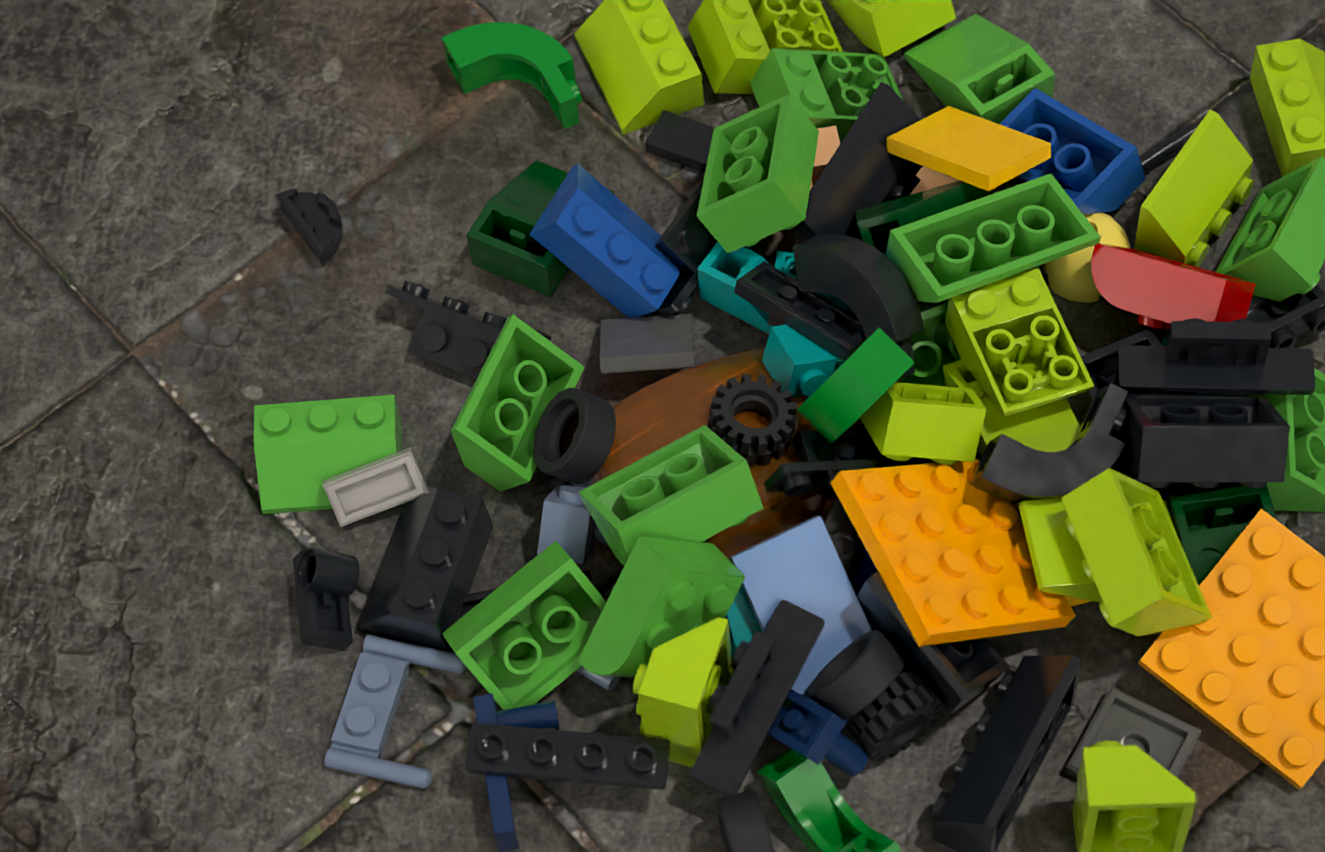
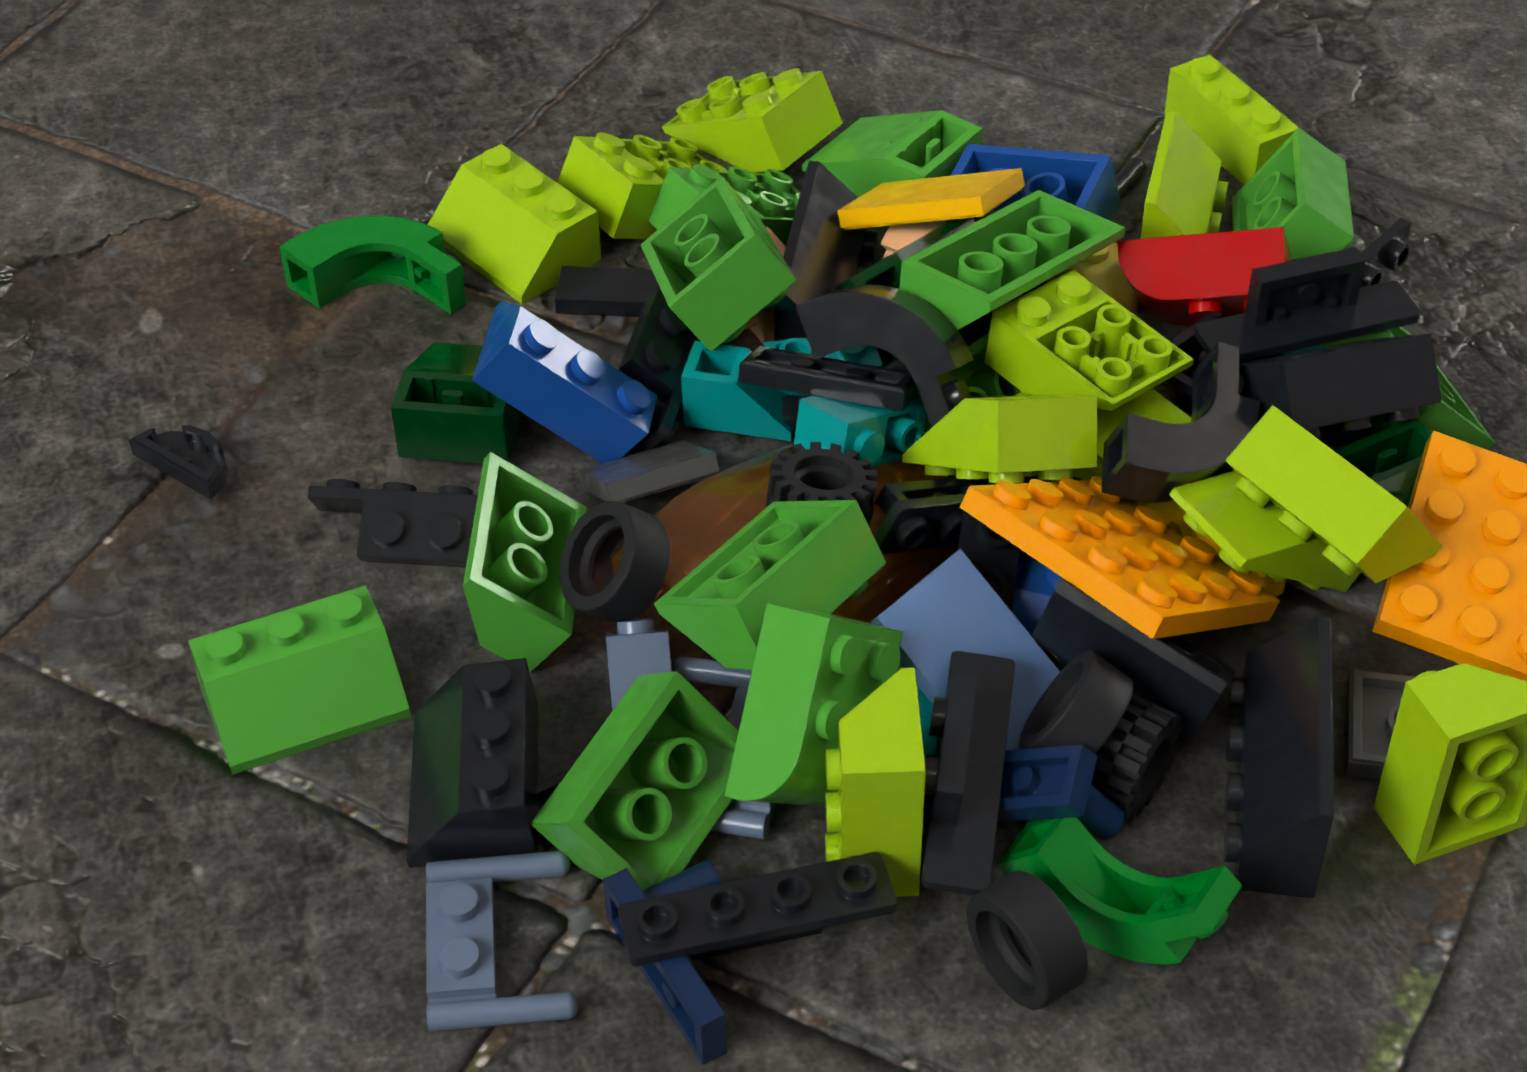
camera: 25 degrees left, 15 degrees down
black plate [293,547,359,651] -> none
light grey tile [322,447,429,527] -> none
green arch [796,327,915,443] -> none

